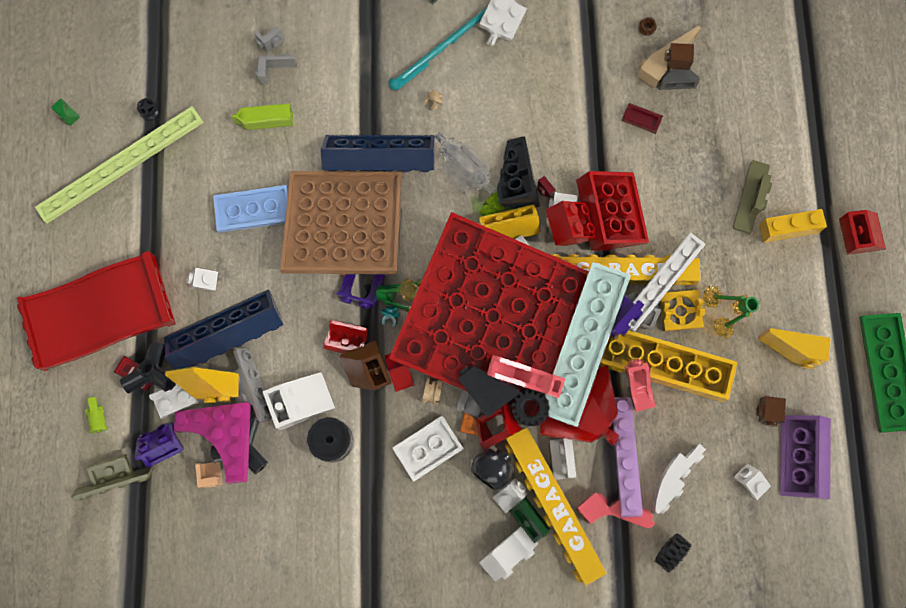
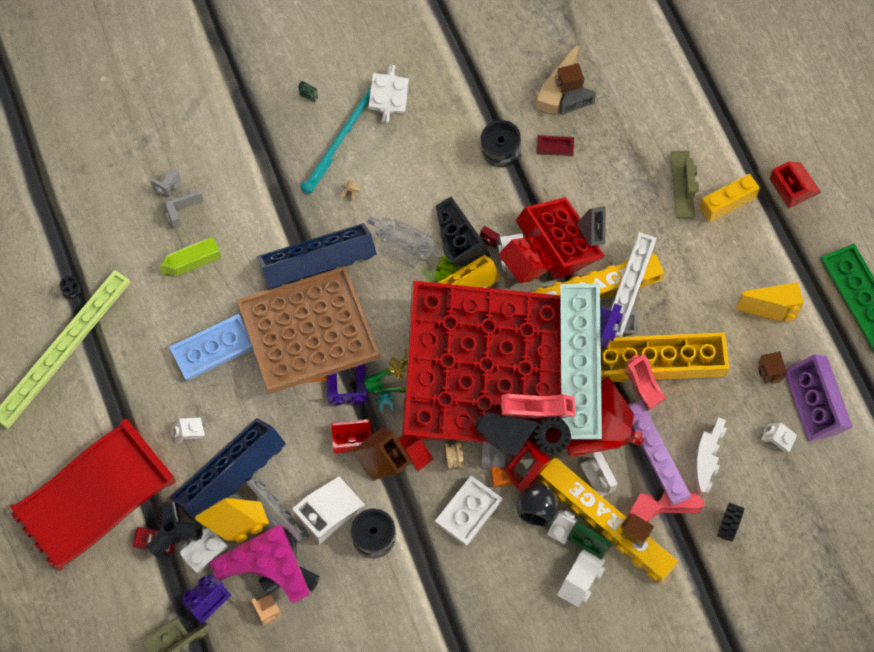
camera: 25 degrees left, 10 degrees down
lime hinge [85,397,108,434] -> none
reddish brown plate [638,17,657,36] -> none
yellow piece [660,290,705,332] -> none
plant [703,286,760,339] -> none
none -> black wheel [480,120,522,167]
none -> dark grey slope [577,206,606,246]
none -> reddish brown brick [621,513,654,548]

